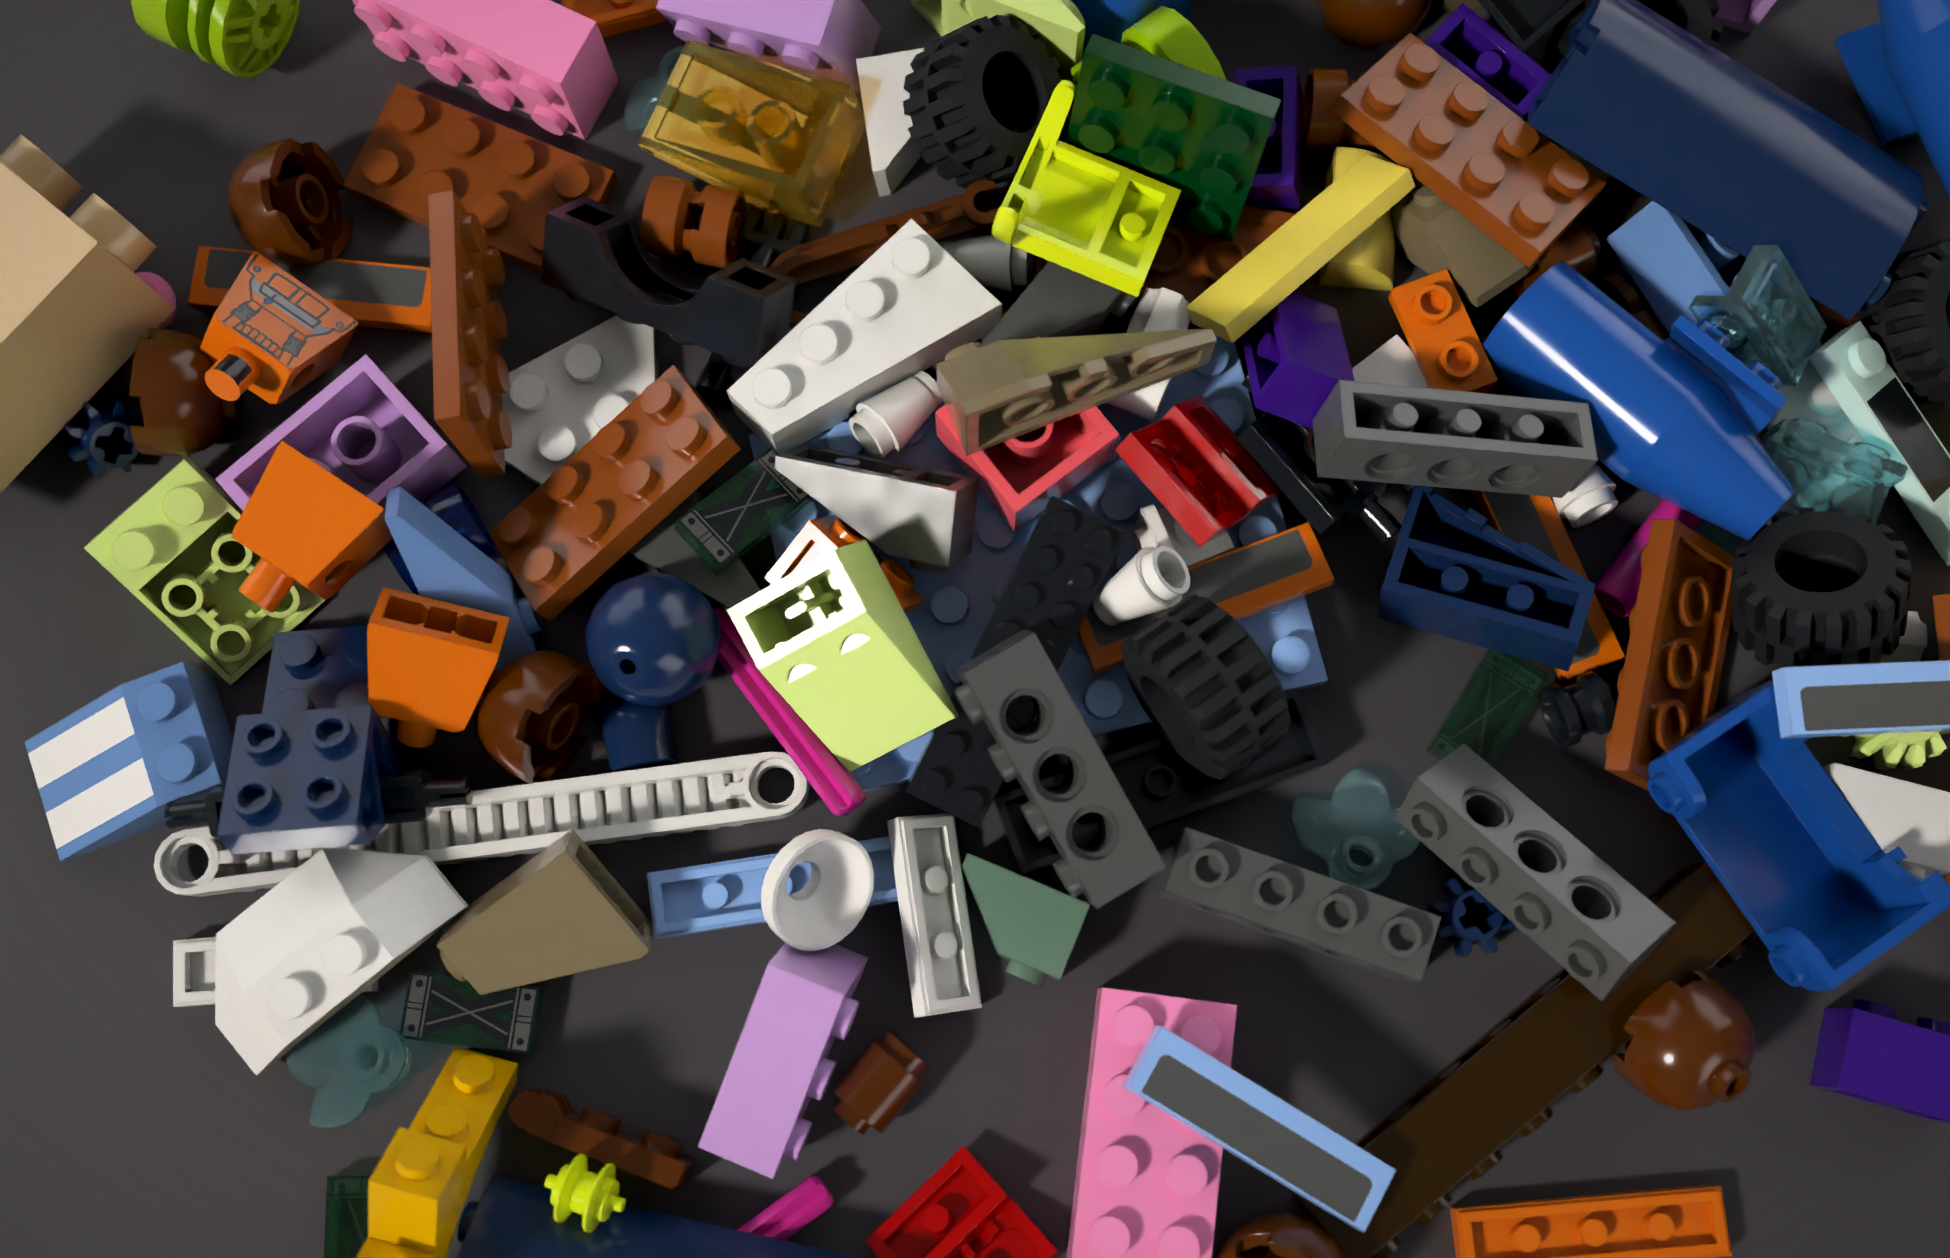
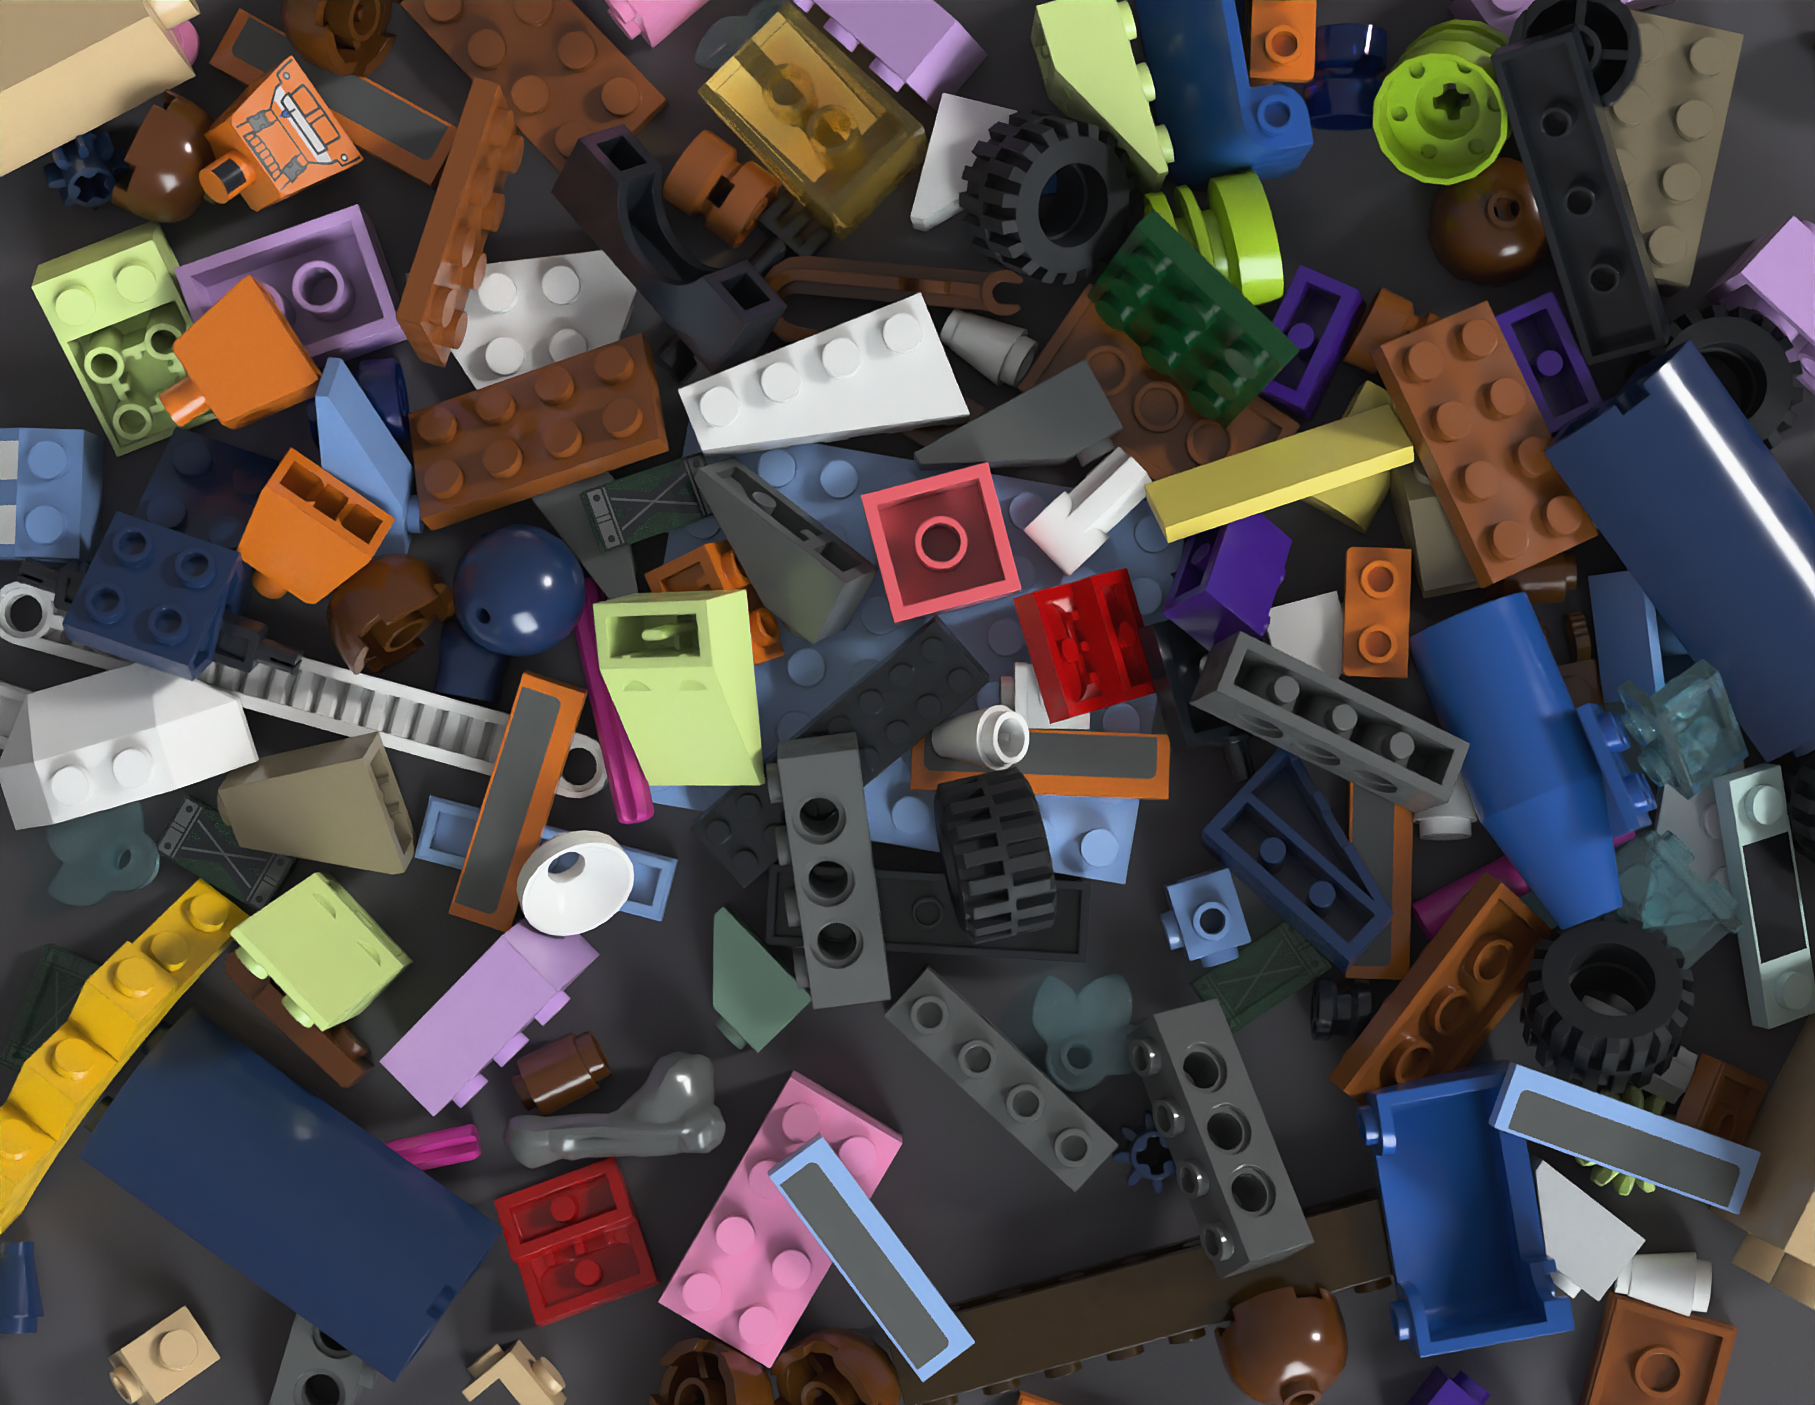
camera: 20 degrees right, 10 degrees up
neon yellow wheel [544,1154,626,1233] -> none
white cone [849,371,943,459] -> none
white tile [887,813,982,1018] -> none
dark tan wedge [936,329,1217,456] -> none
neon yellow piece [992,80,1181,297] -> none
none -> yellowish green slope [229,871,414,1031]
none -> tile [448,670,588,932]
none -> dark grey hair [503,1052,726,1169]
none -> medium blue brick [1159,866,1252,968]

